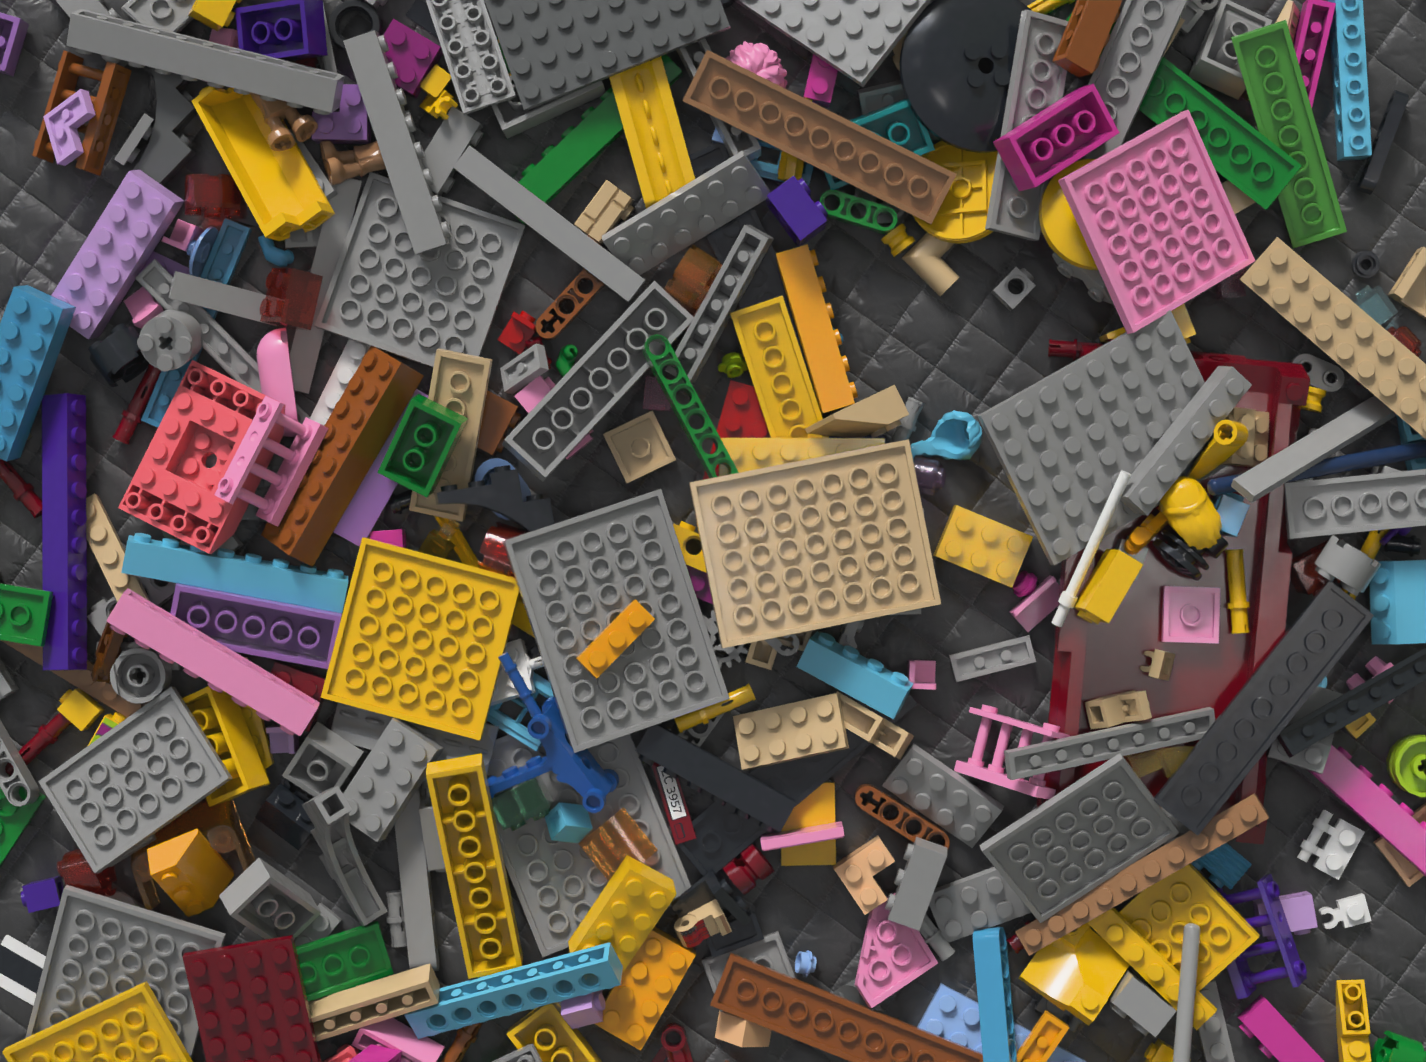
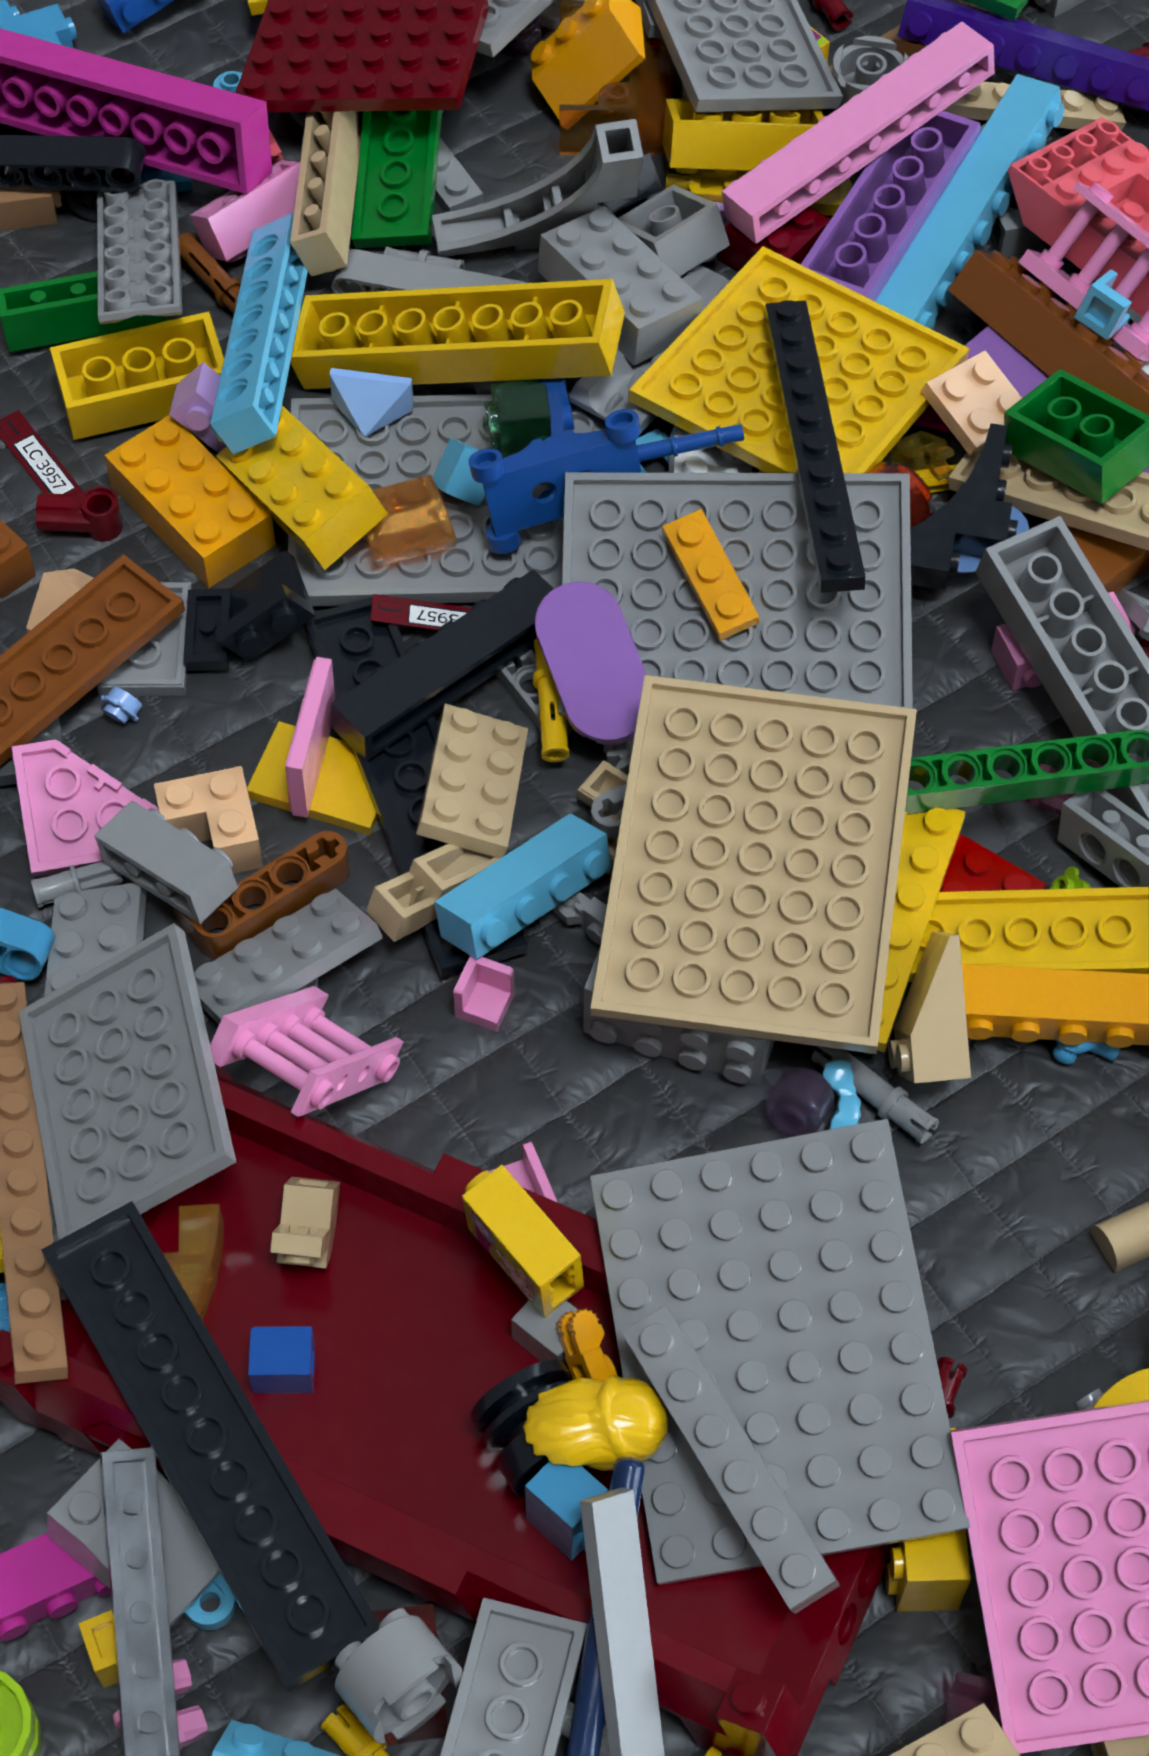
camera: 105 degrees right, 30 degrees down
yellow brick [57,688,105,731] -> none
light grey brick [219,858,321,940] -> none
tan plate [603,410,676,484] -> none
tan leg [674,899,732,948] -> none
dark red wheel [723,843,775,895] -> none
yellow brick [933,505,1033,588] -> none
light grey plate [949,635,1036,682] -> none
light grey brick [991,267,1036,311] -> none
light grey plate [1004,707,1215,780] -> none
dark pink plate [1012,571,1037,597] -> none
white bar [1051,470,1131,627] -> none
tan tile [1140,649,1175,681] -> none
bright pink plate [1161,586,1220,644] -> none
yellow piece [1186,420,1248,480] -> none
tan plate [1222,407,1269,468] -> none
yellow pin [1225,549,1250,634] -> none
none -> blue panel [248,1326,315,1393]
none -> light blue slope [329,368,414,437]
none -> medium lavender tile [535,581,647,745]
none -> black plate [765,300,866,593]
none -> light nougat plate [920,351,1022,455]
none -> medium azure panel [1074,269,1132,340]

